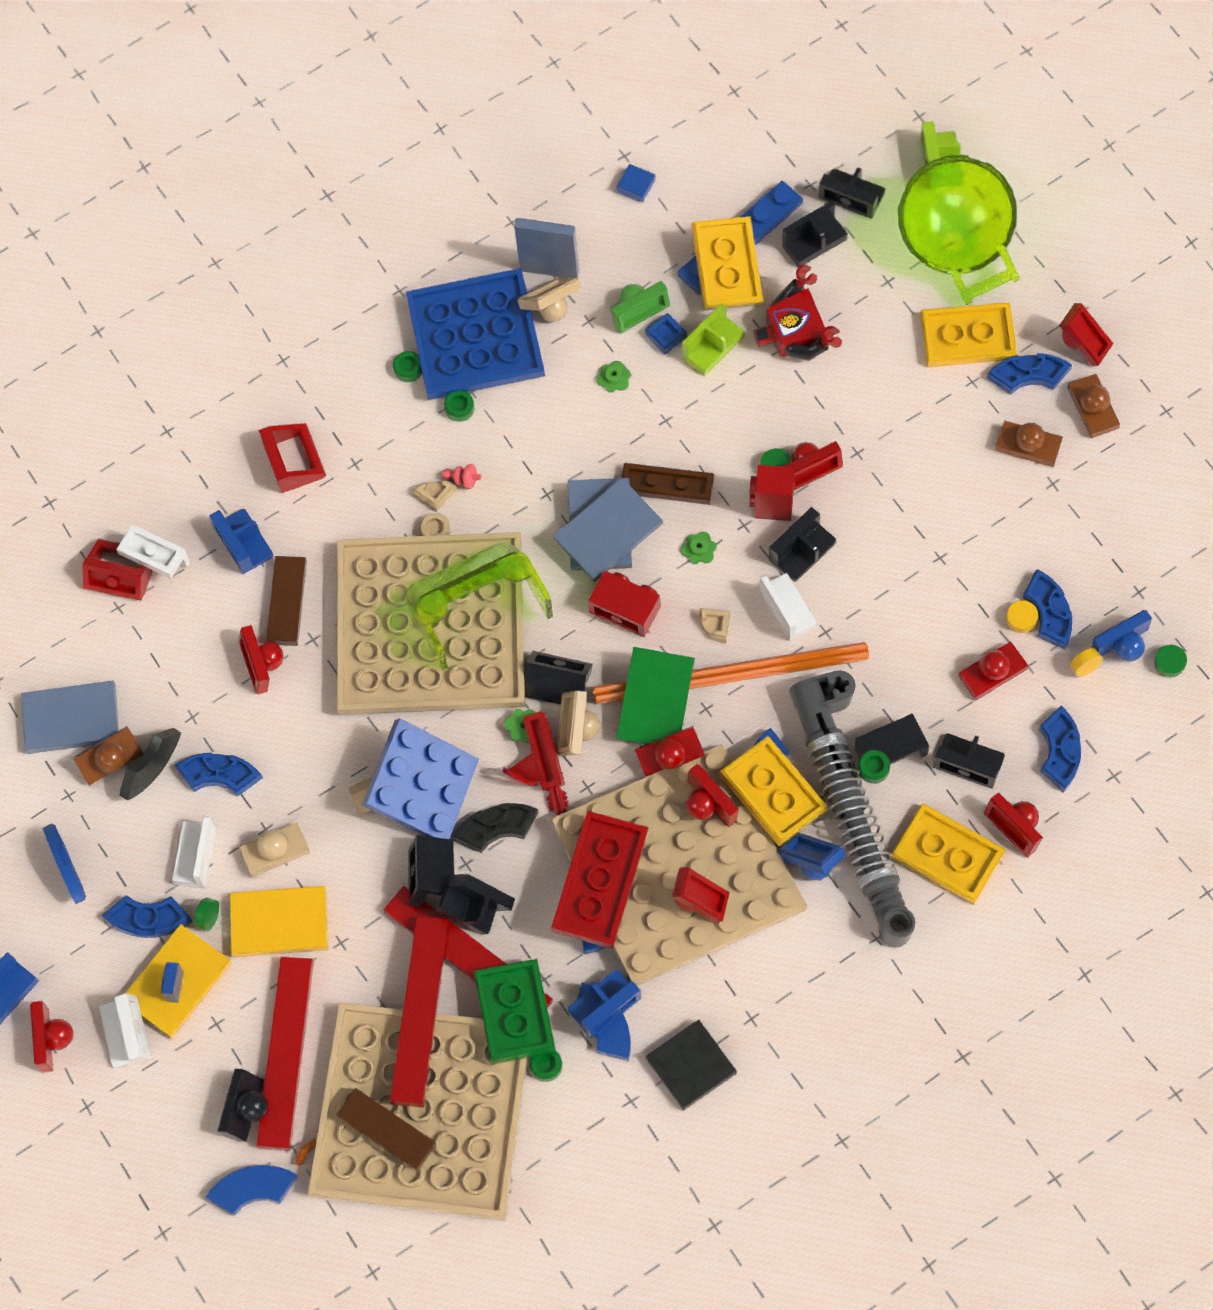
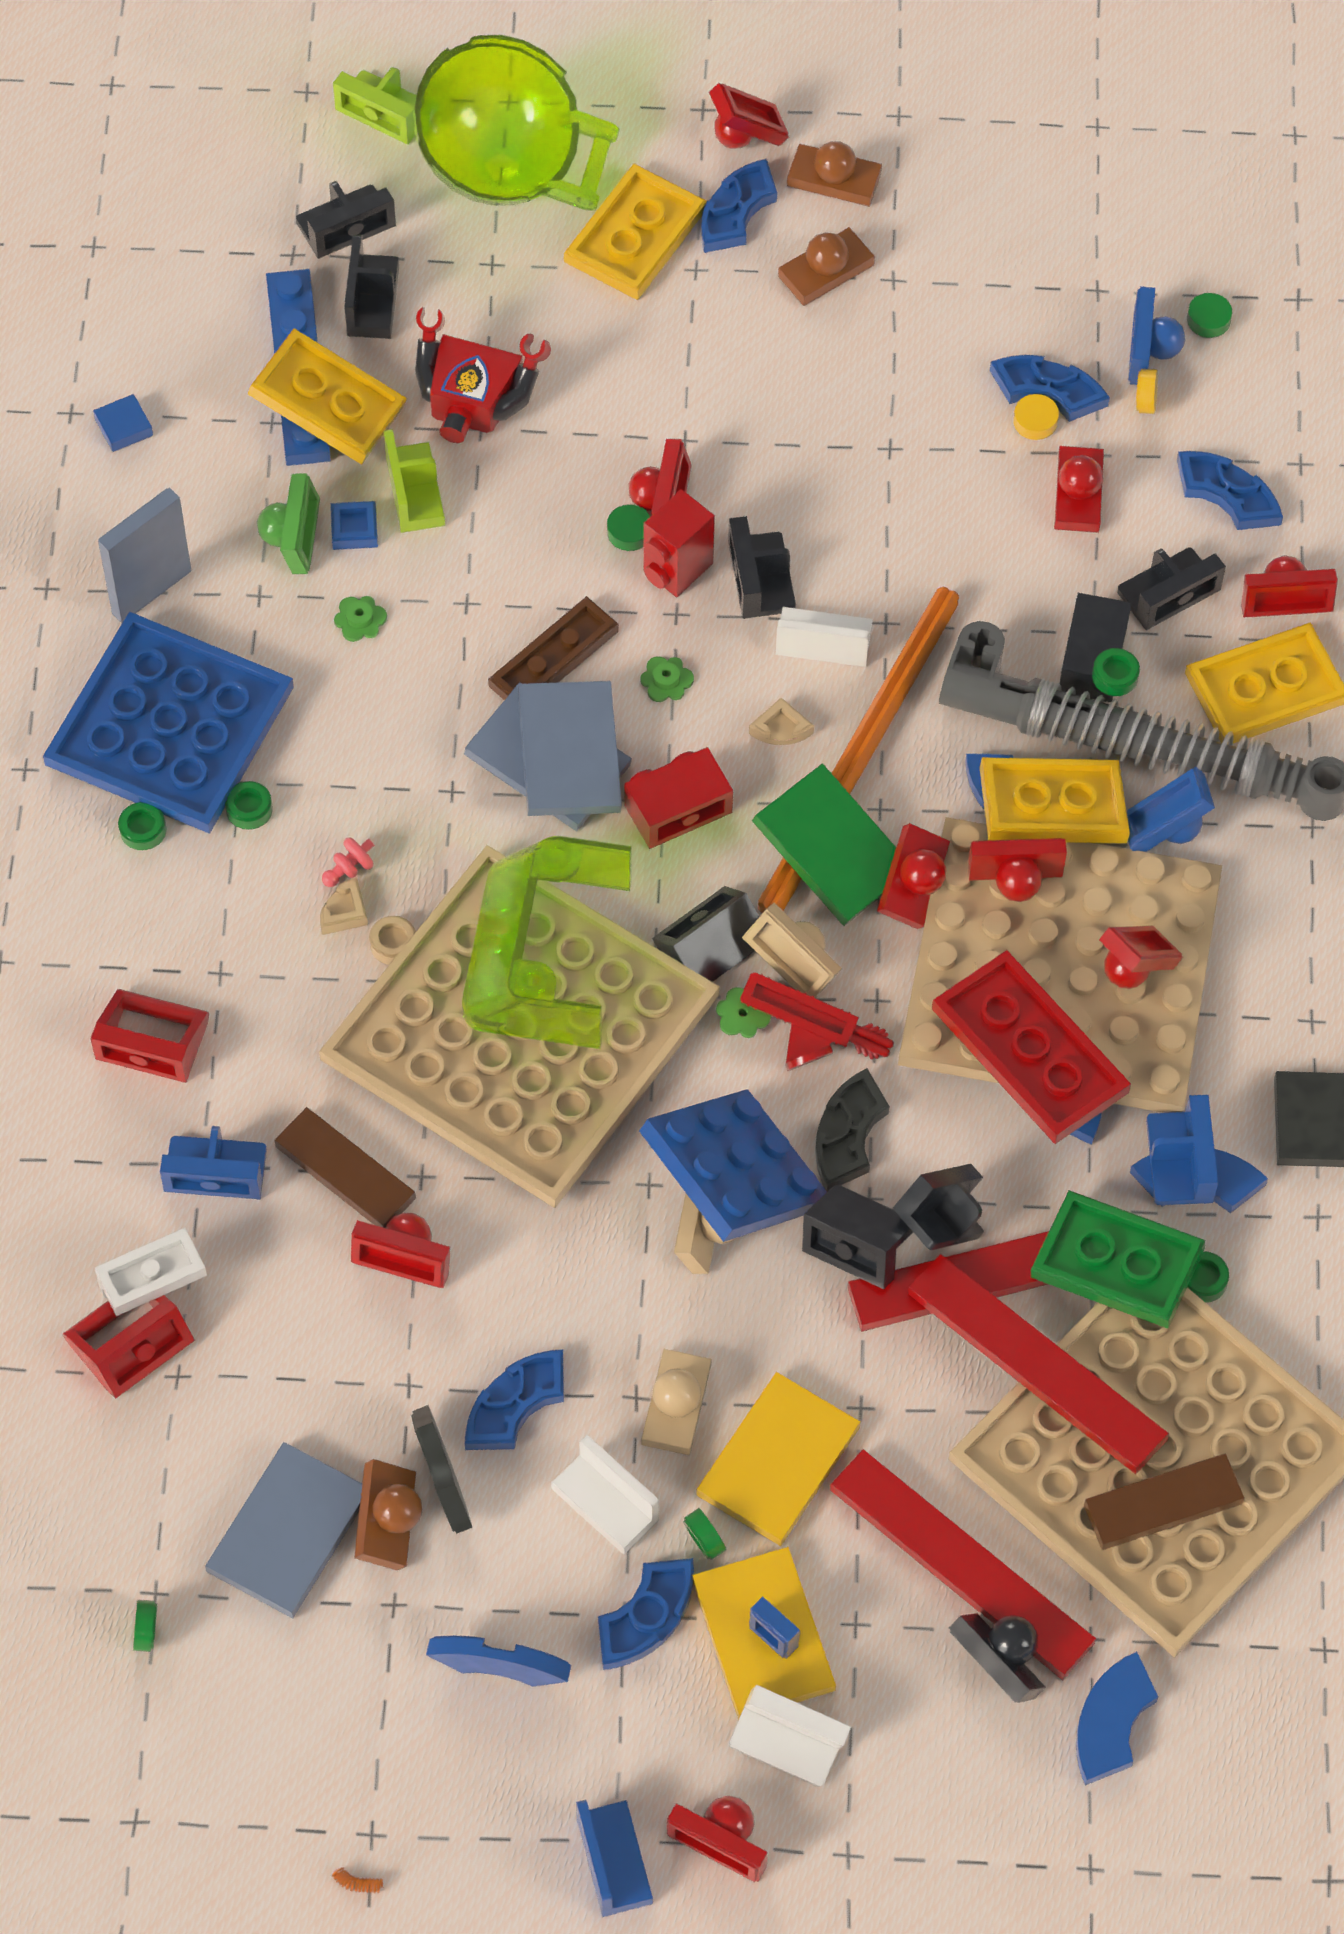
camera: 60 degrees left, 5 degrees down
orange leg [294,1138,317,1165] -> none
tan tile [518,277,582,322] -> none

